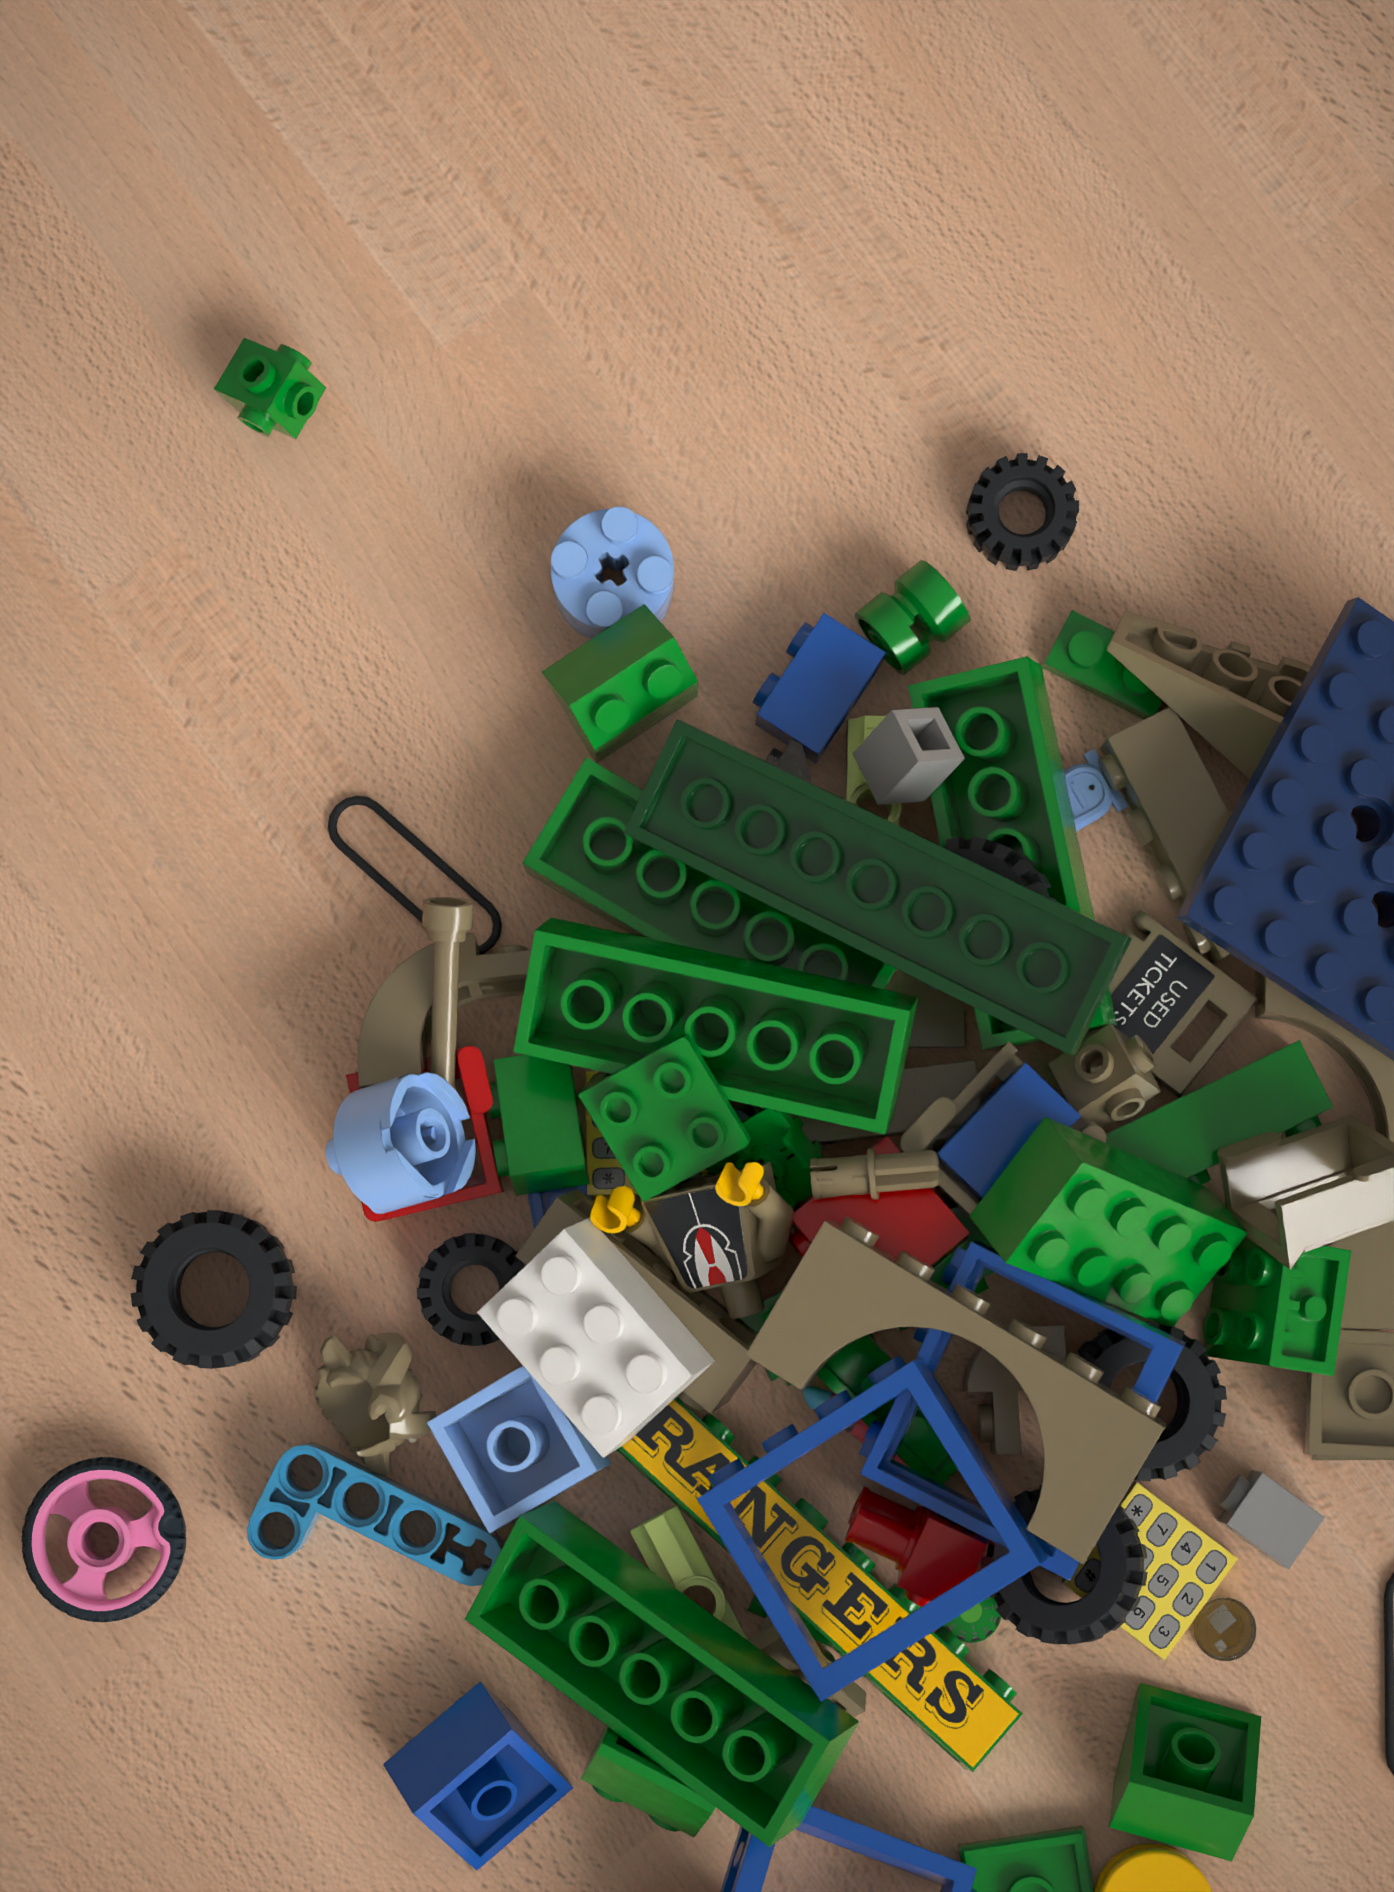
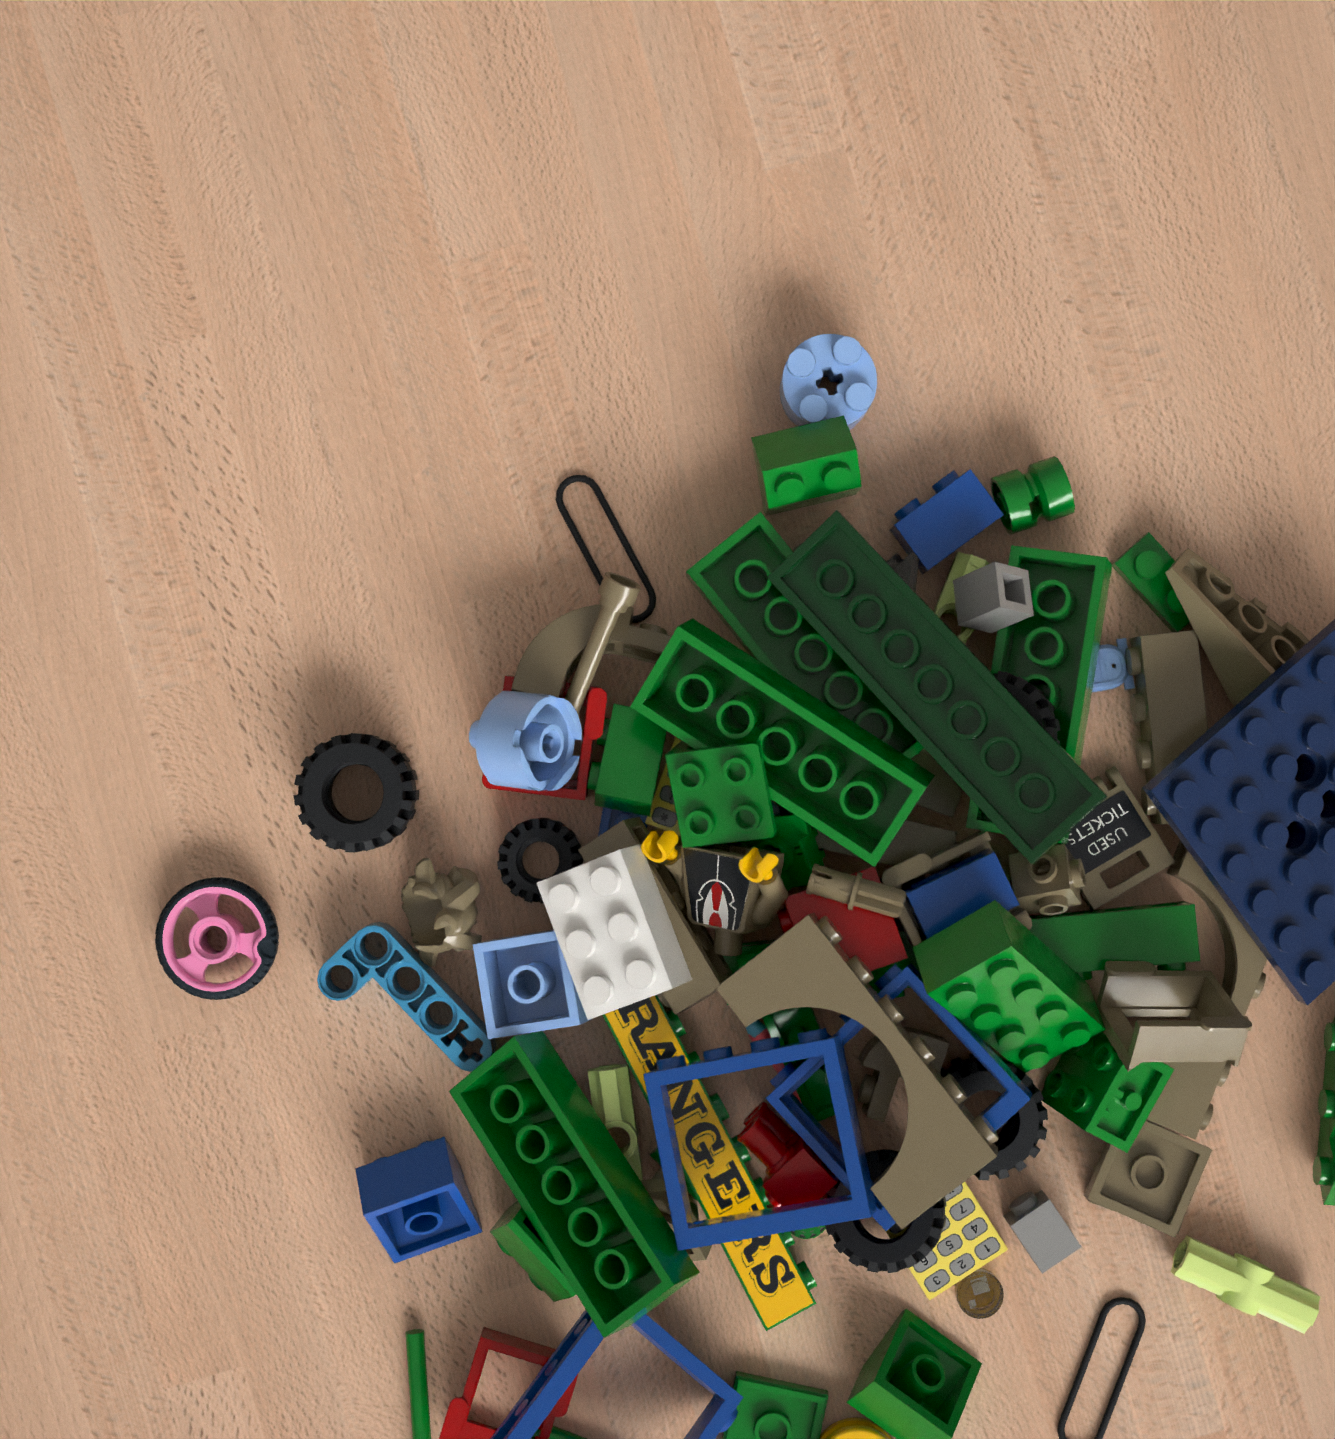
camera: 25 degrees right, 5 degrees up
green brick [214,338,326,439] -> none
black tyre [966,453,1079,571] -> none

